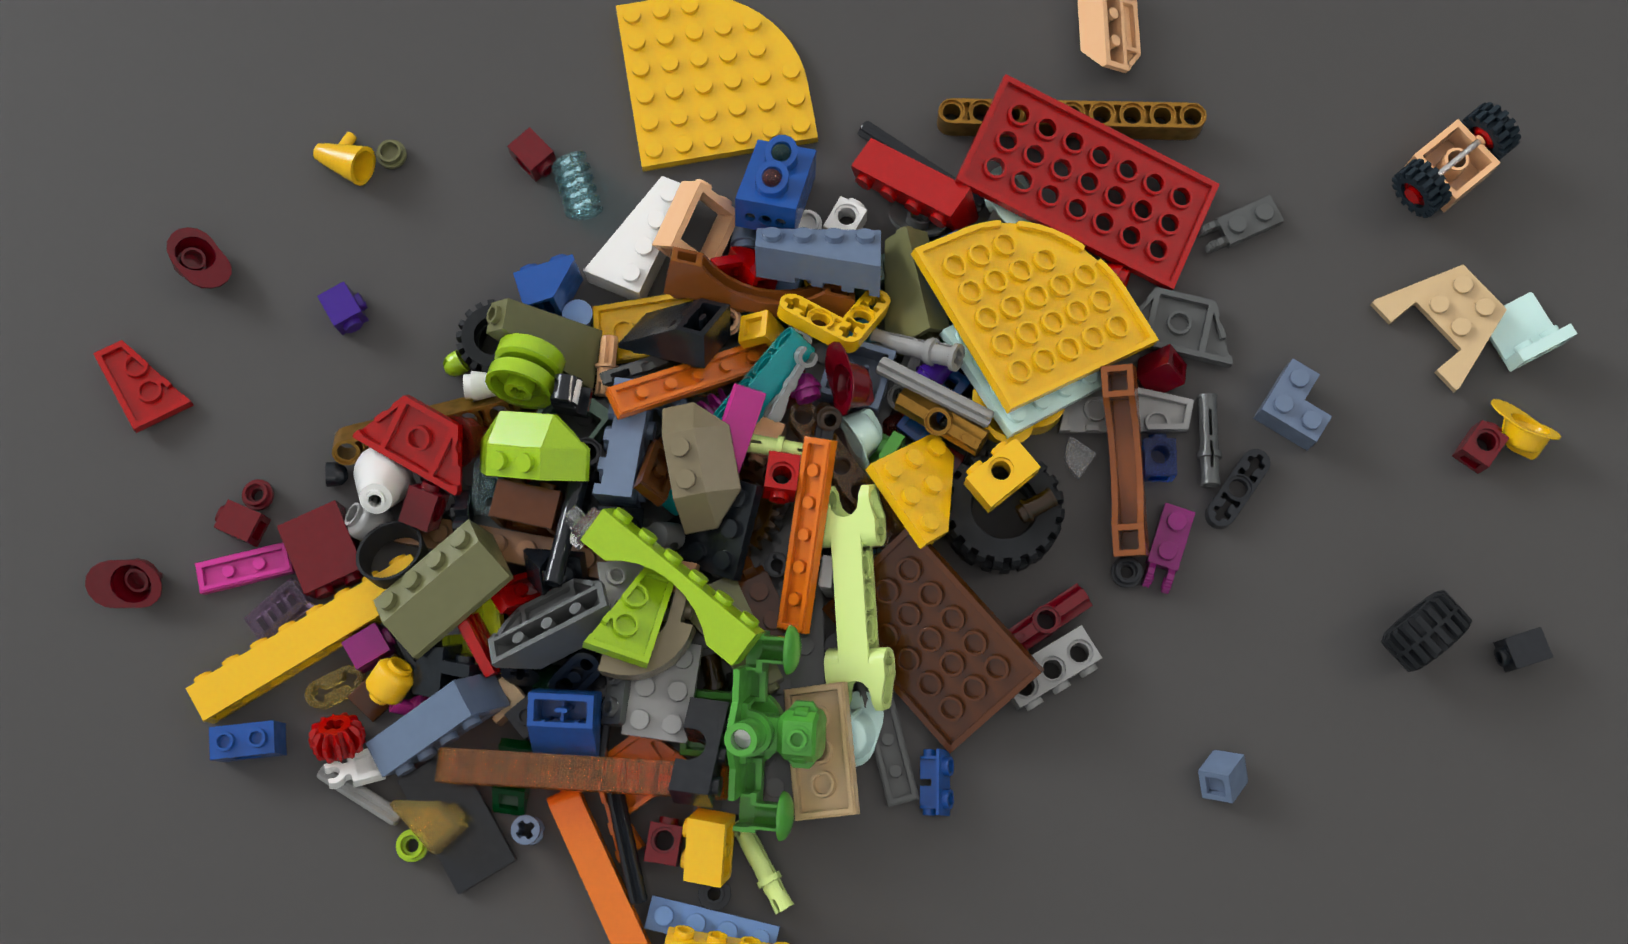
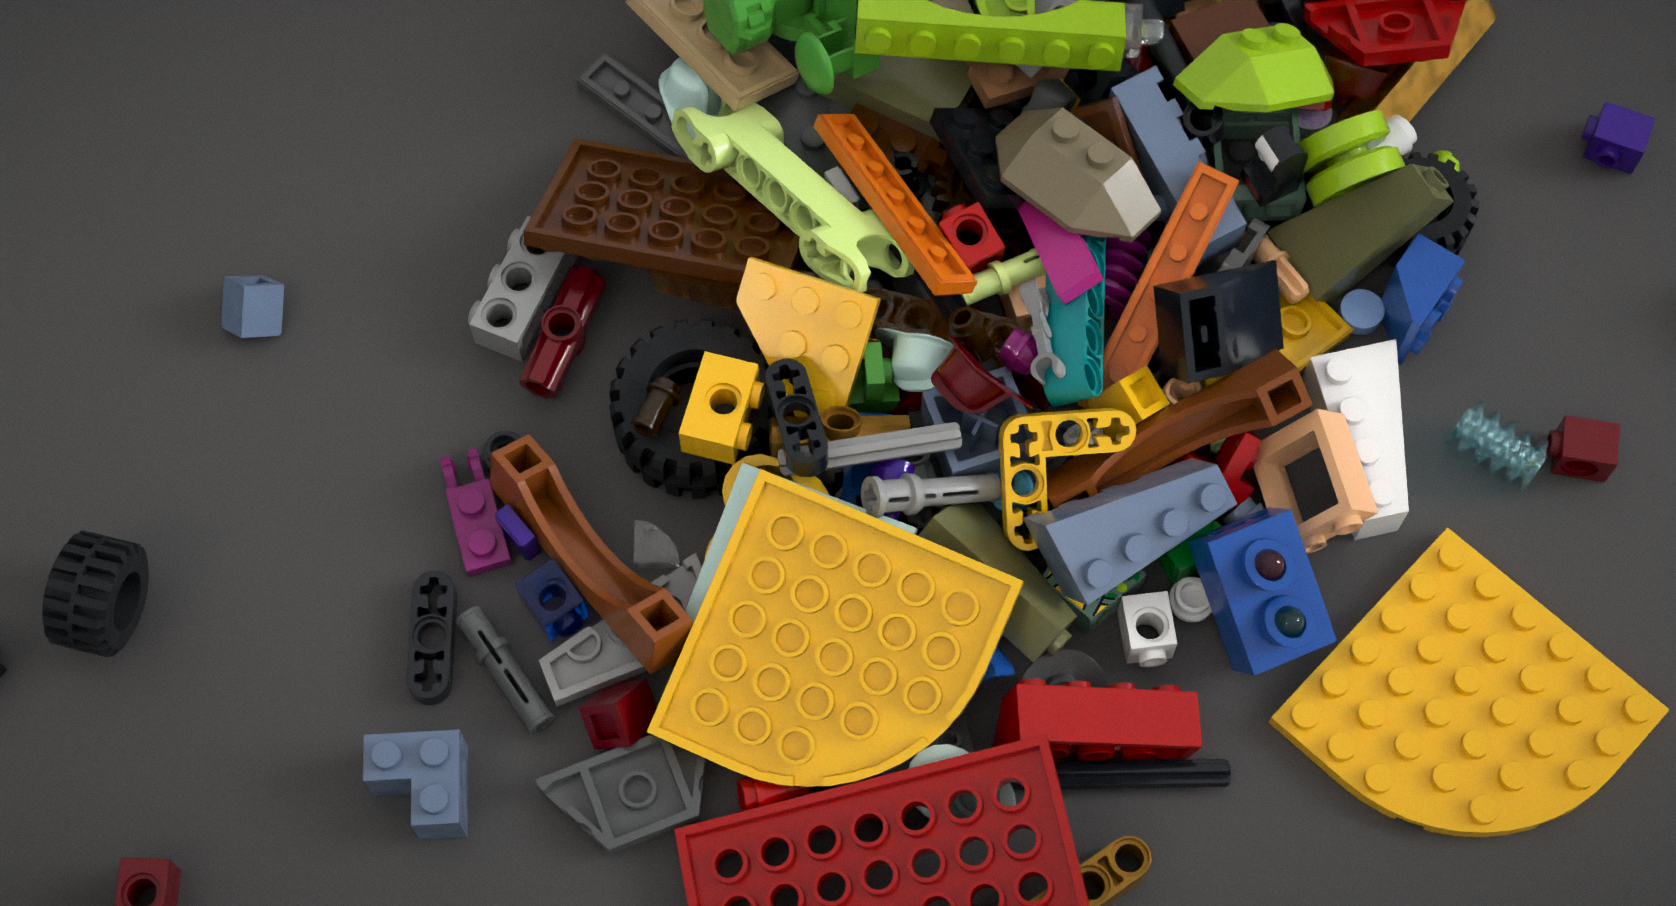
camera: 140 degrees right, 10 degrees down
blue hinge [919,749,954,816] -> none
none -> dark purple tile [495,504,542,561]
none -> black beam [765,359,829,477]

